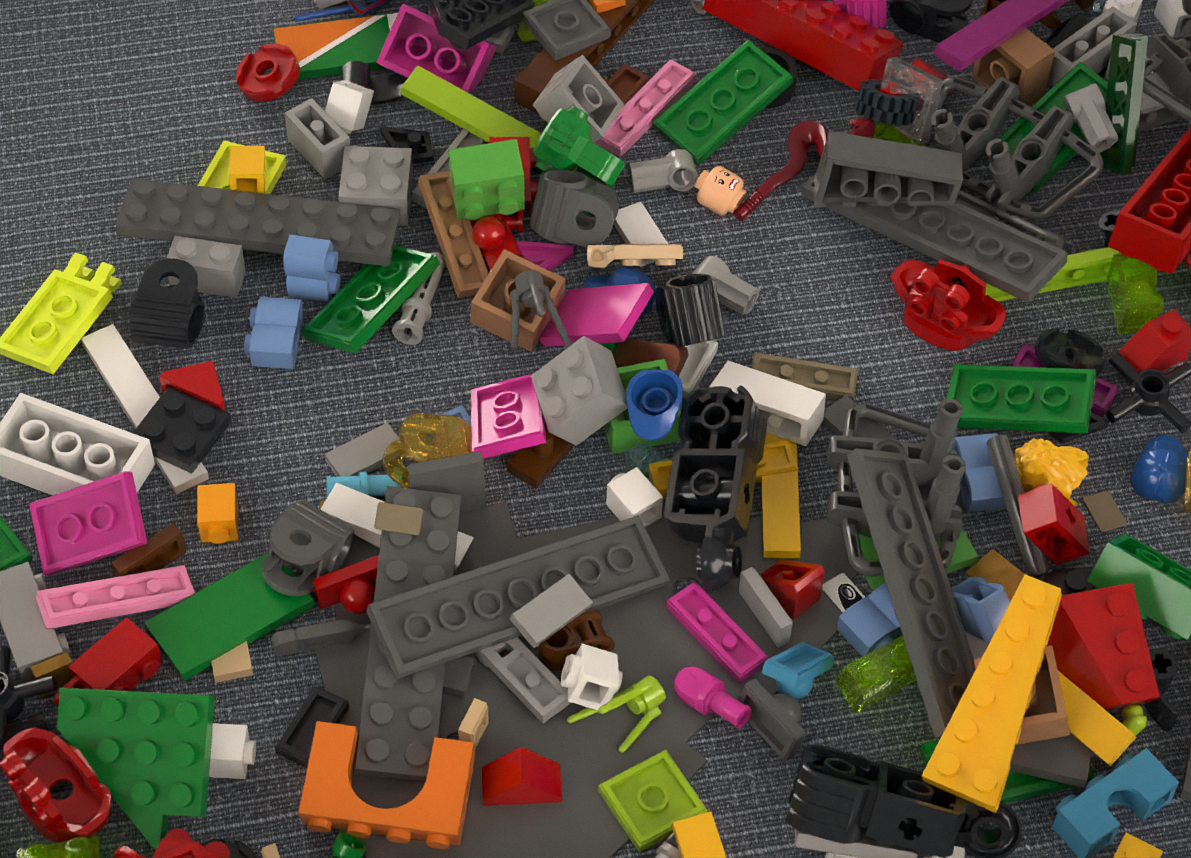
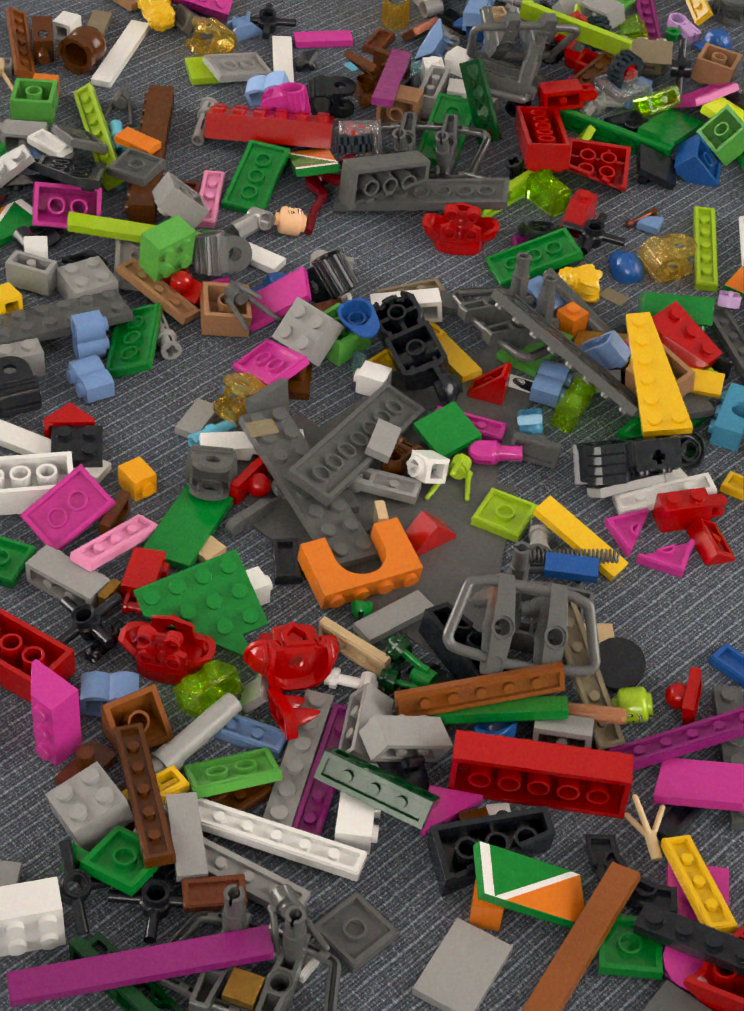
camera: 35 degrees left, 10 degrees down
green piece [533,105,626,187] -> none
tan hinge [587,244,683,268] -> none
light grey tile [739,567,793,648] -> none
red brick [1018,483,1090,565] -> none
light grey piece [1063,83,1118,153] -> none
none -> green tile [288,148,339,177]
none -> green tile [413,401,482,458]
none -> orange brick [556,301,589,341]

